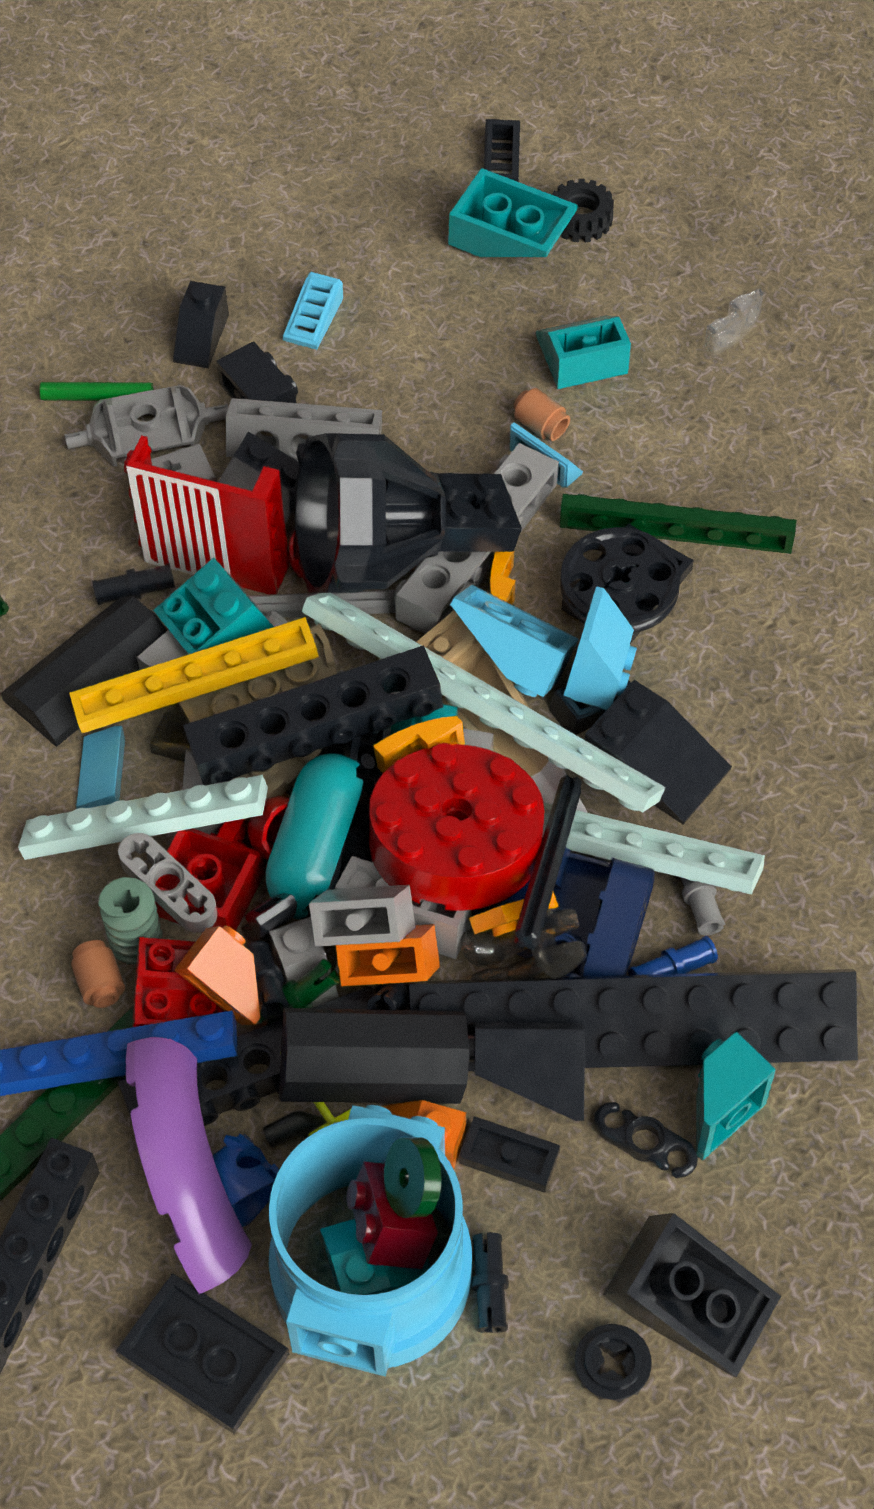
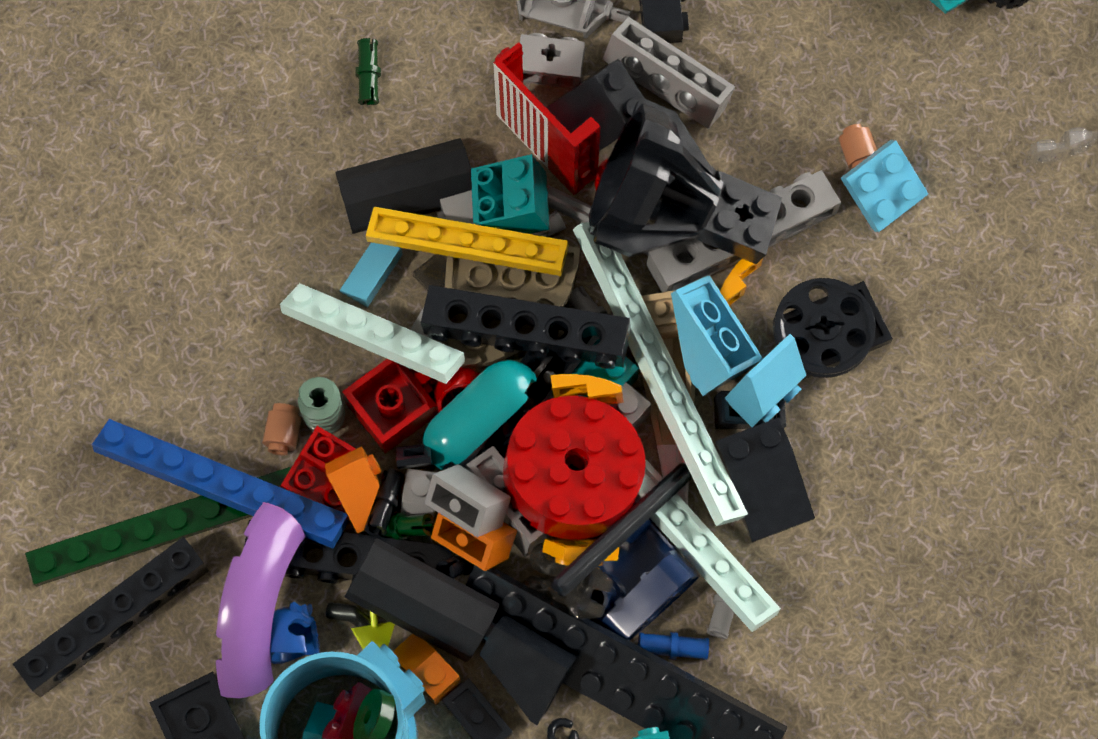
camera: 30 degrees right, 15 degrees up
black pin [92,563,175,605] -> none
light grey beam [118,833,217,932] -> none
medium azure slope [510,422,583,488] -> none
teal slope [536,315,631,389] -> none
dark green plate [560,493,797,554] -> none
none -> medium azure plate [841,140,929,232]

